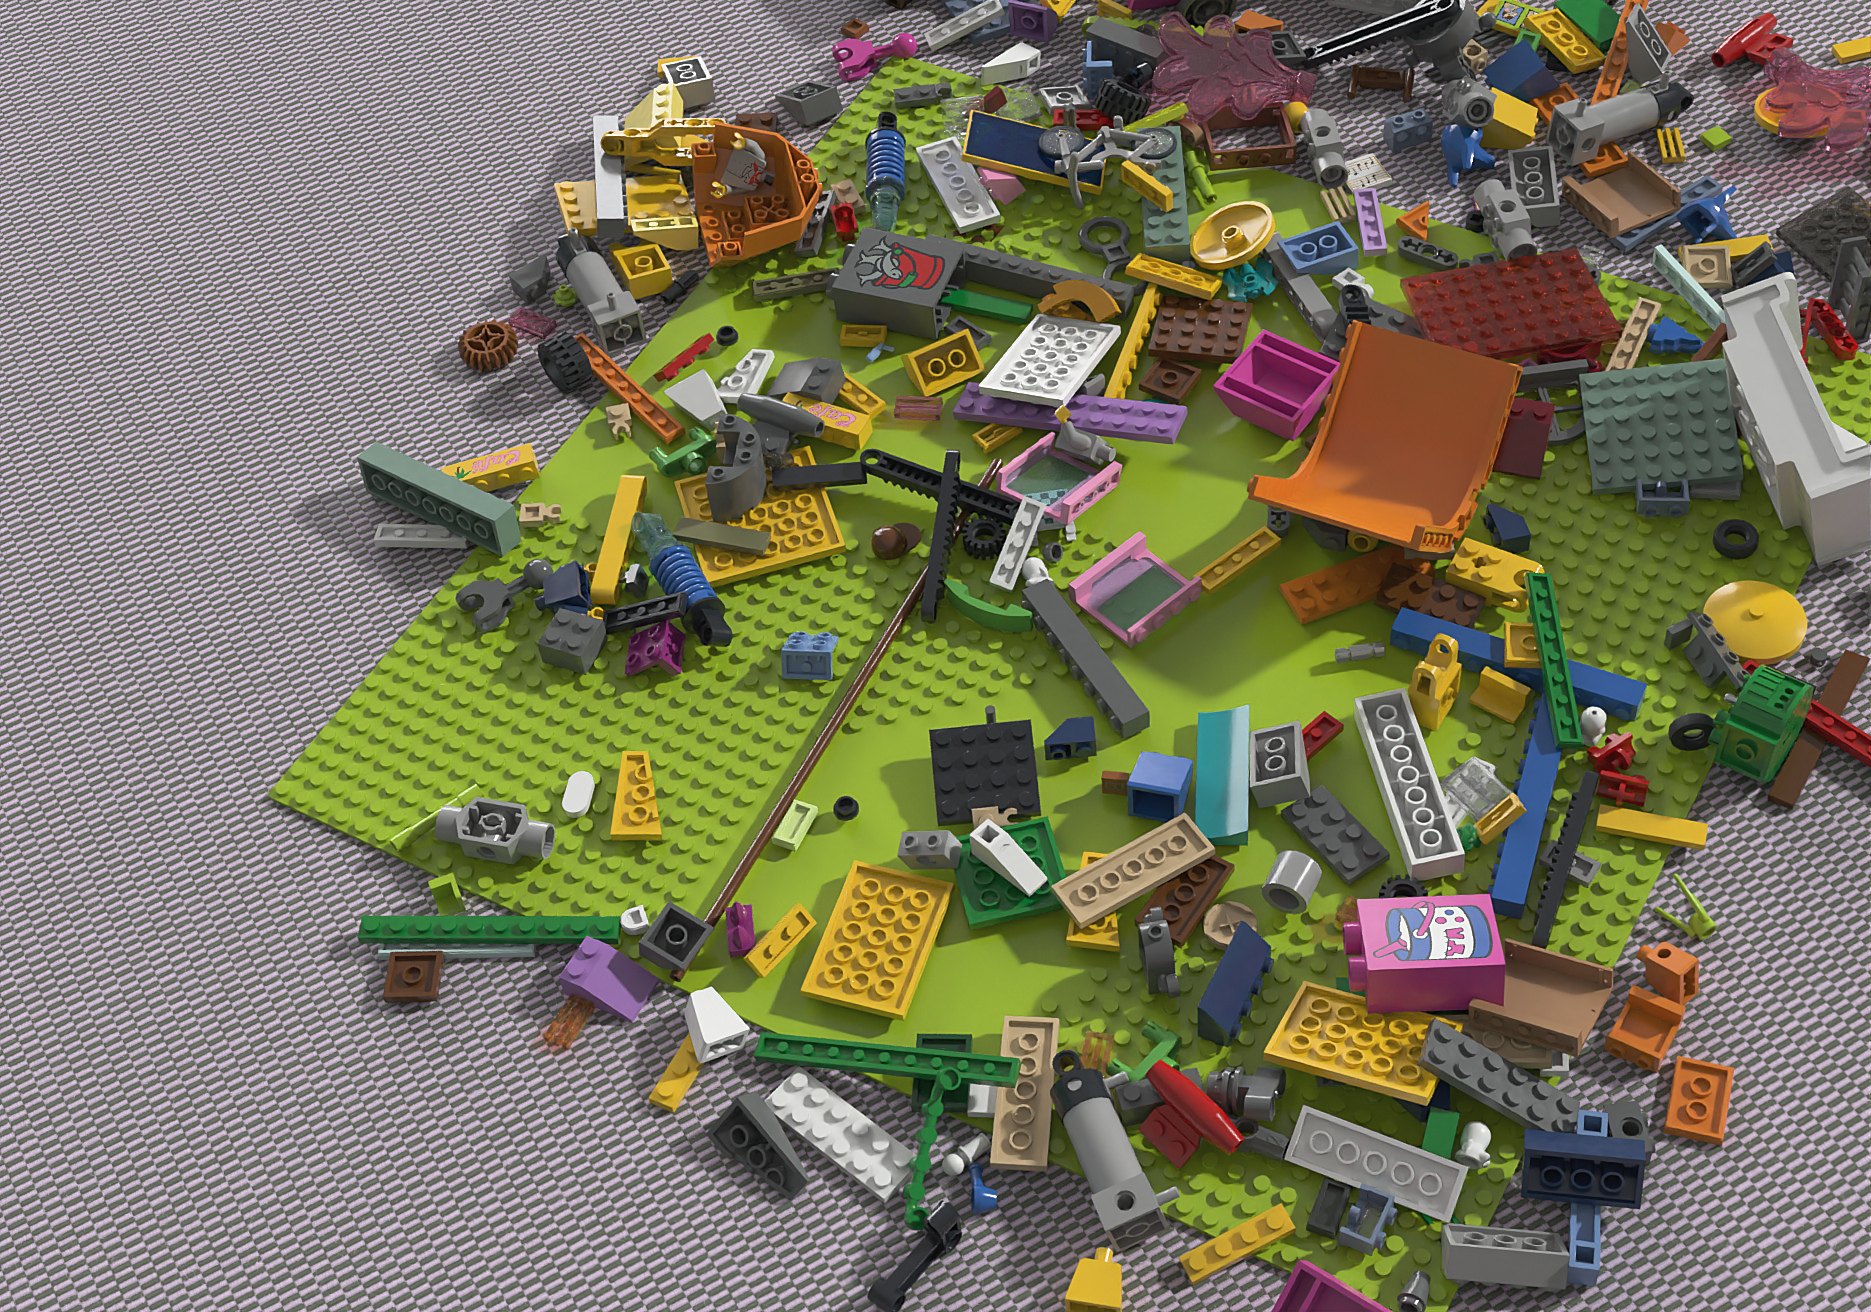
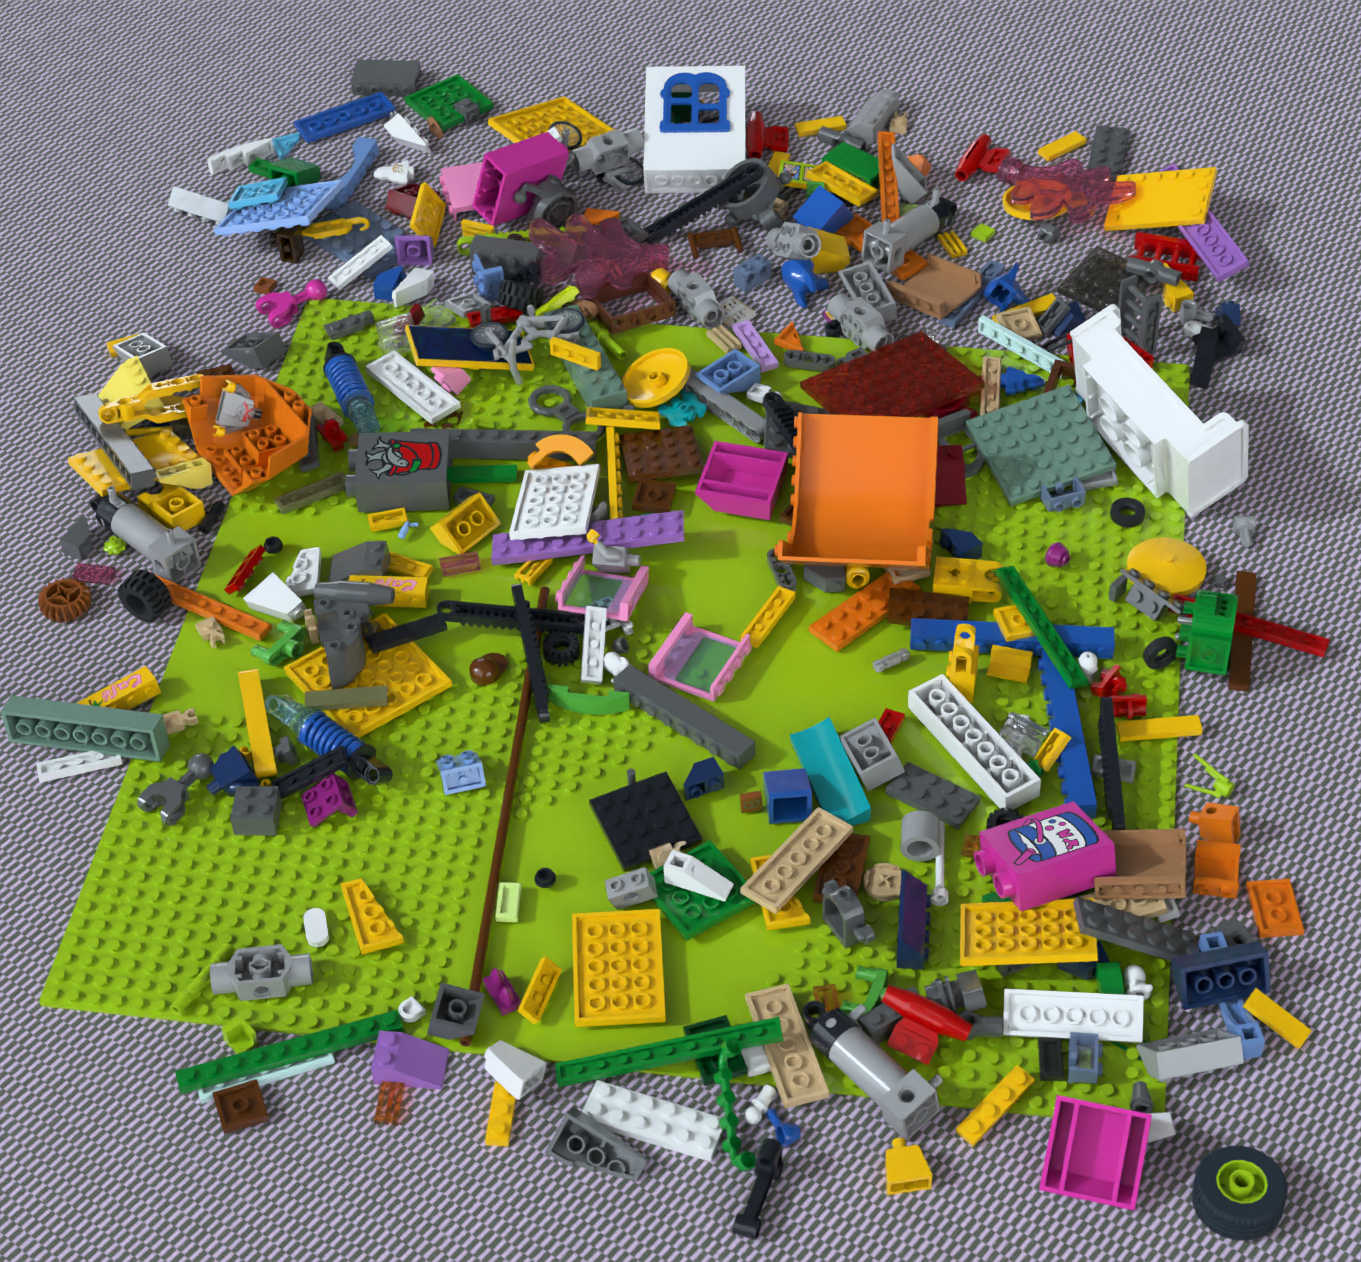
camera: 25 degrees left, 5 degrees down
none -> blue slope [373,266,407,301]
none -> white piece [931,821,949,906]
none -> dark grey tile [1037,221,1061,244]
none -> magenta cone [1045,542,1070,567]
none -> yellow tile [1242,988,1312,1049]

